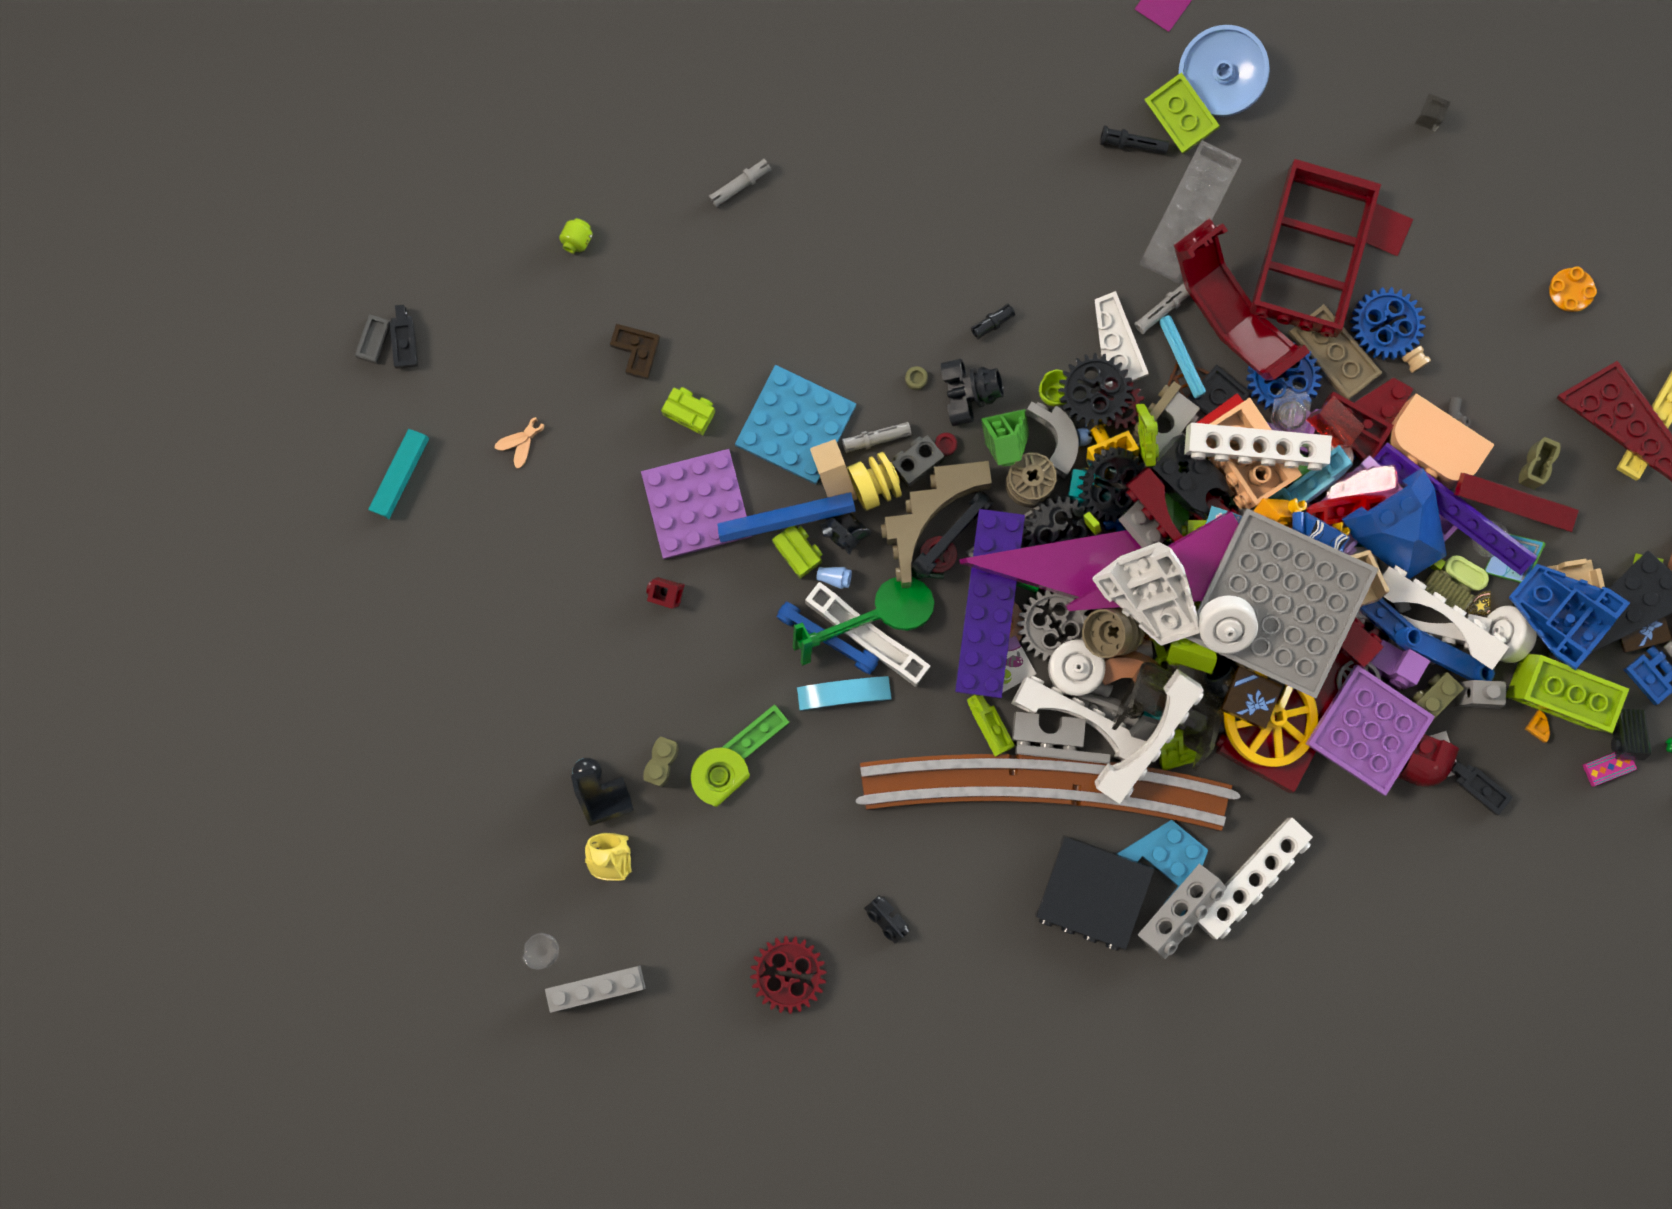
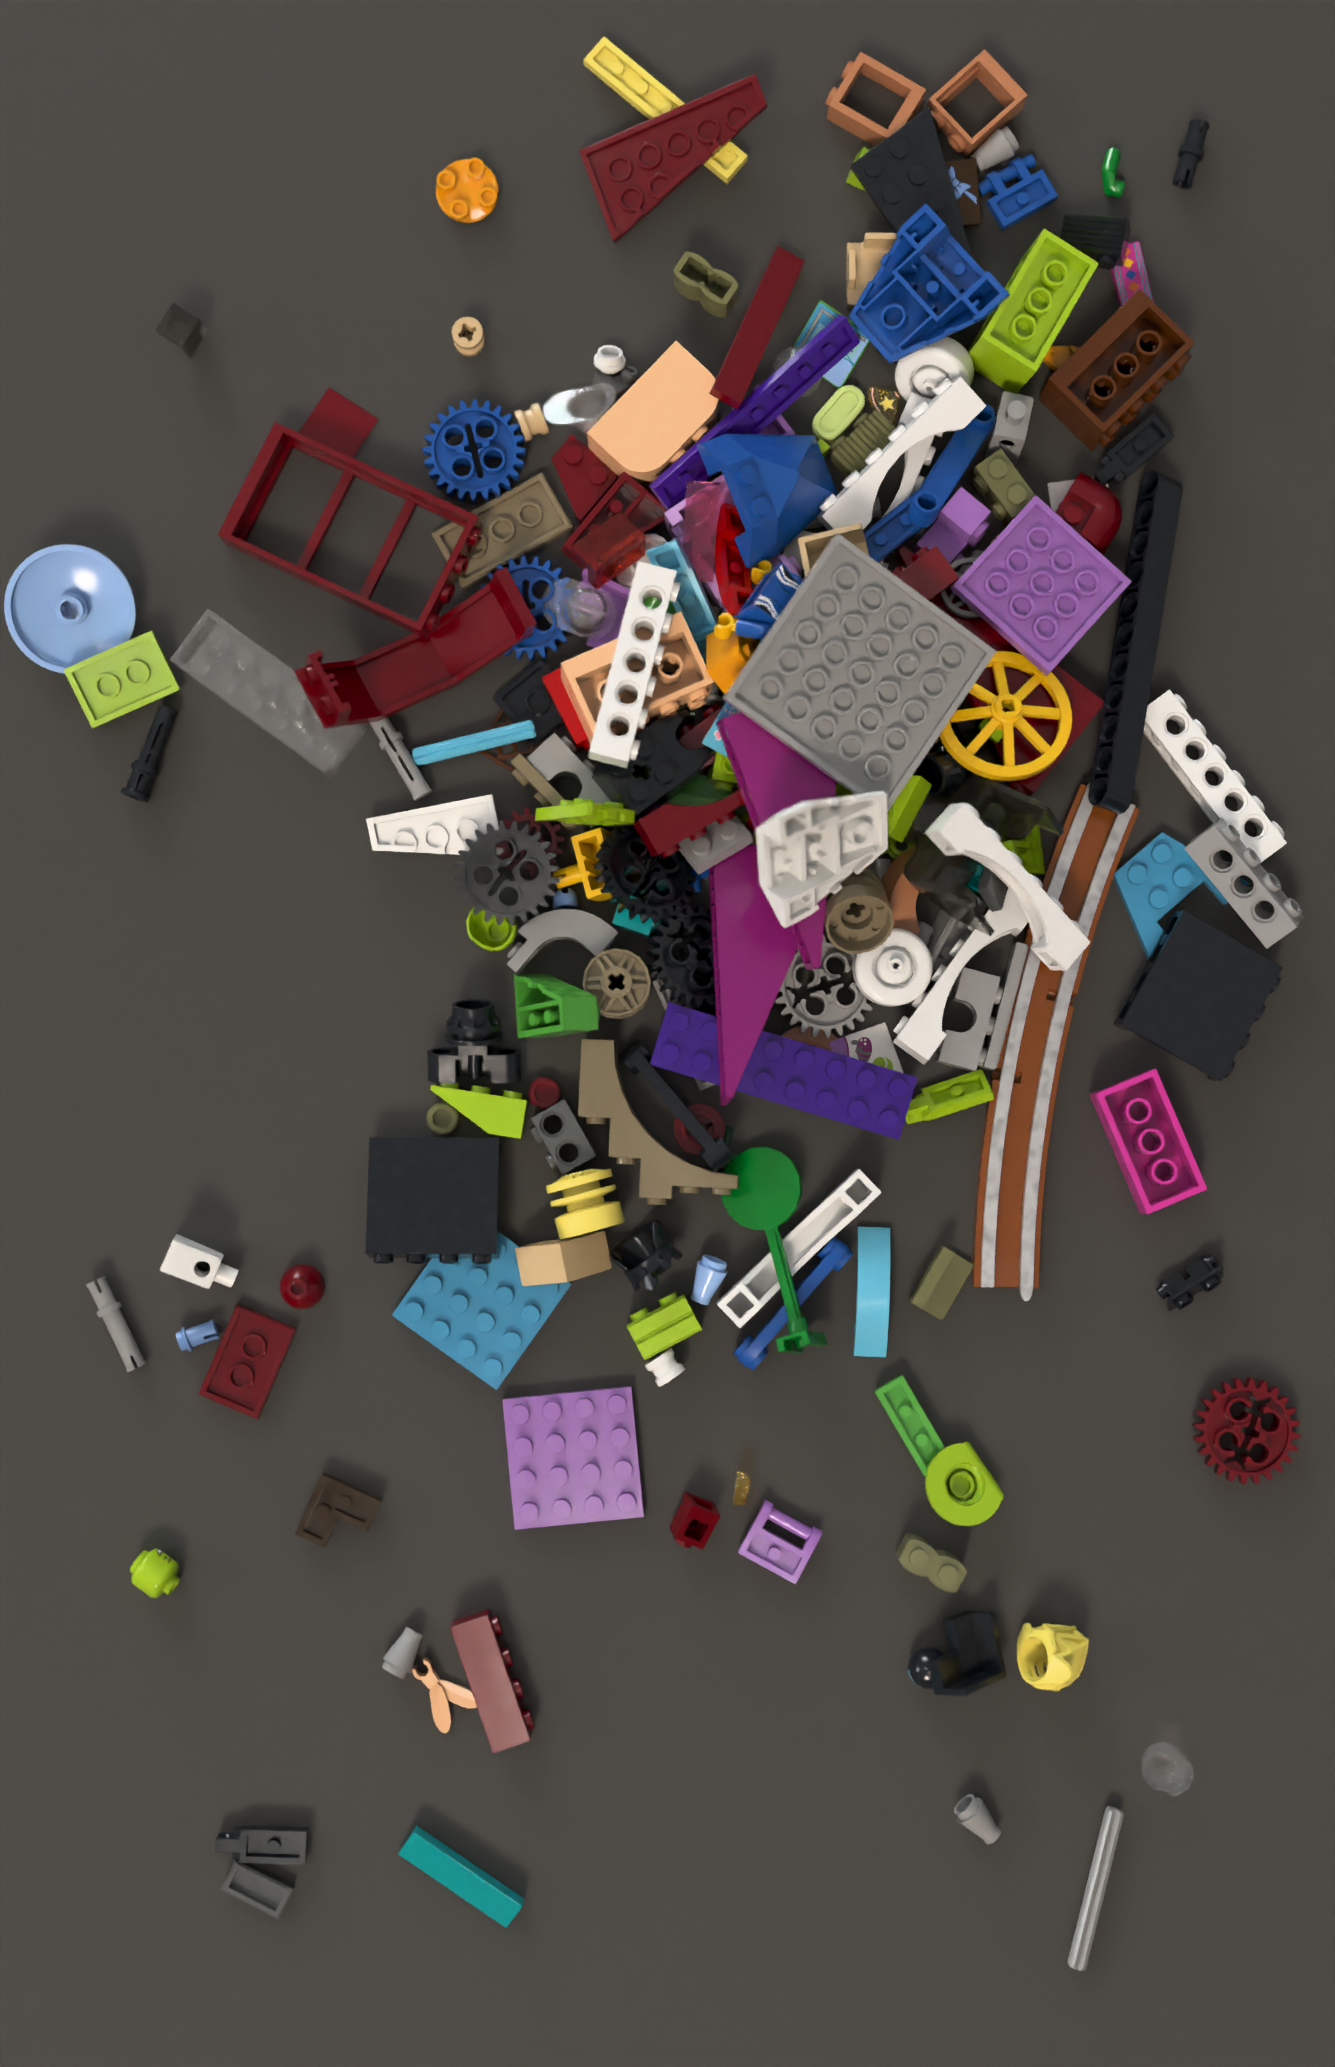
camera: 75 degrees left, 5 degrees up
light grey brick [545,965,646,1013] -> none
lime brick [661,387,715,436] -> none
blue tile [717,492,856,543] -> none
light grey pin [842,422,912,453] -> none
black pin [970,303,1015,340] -> none
lime piece [1083,512,1101,535] -> none
white wheel [1198,596,1258,654] -> none
dark brown tile [1221,666,1282,730] -> none
none -> white torso [160,1234,239,1289]
none -> medium blue pin [176,1319,220,1352]
none -> dark red tile [198,1304,297,1419]
none -> dark red brick [279,1264,325,1309]
none -> black panel [365,1137,502,1264]
none -> light grey cone [381,1627,423,1679]
none -> lime slope [430,1083,529,1139]
none -> brick [450,1608,535,1754]
none -> tan wheel [451,317,485,356]
none -> clear piece [543,383,617,434]
none -> white plate [594,345,626,374]
none -> white wheel [645,1347,685,1387]
none -> clear yellow tile [732,1472,751,1506]
none -> medium lavender plate [738,1499,823,1584]
none -> olive panel [908,1245,973,1320]
none -> light grey cone [954,1794,1001,1844]
none -> reddish brown brick [1039,289,1195,452]
none -> light grey axle [1068,1806,1124,1971]
none -> black beam [1088,470,1183,814]
none -> dark pink brick [1089,1069,1207,1214]

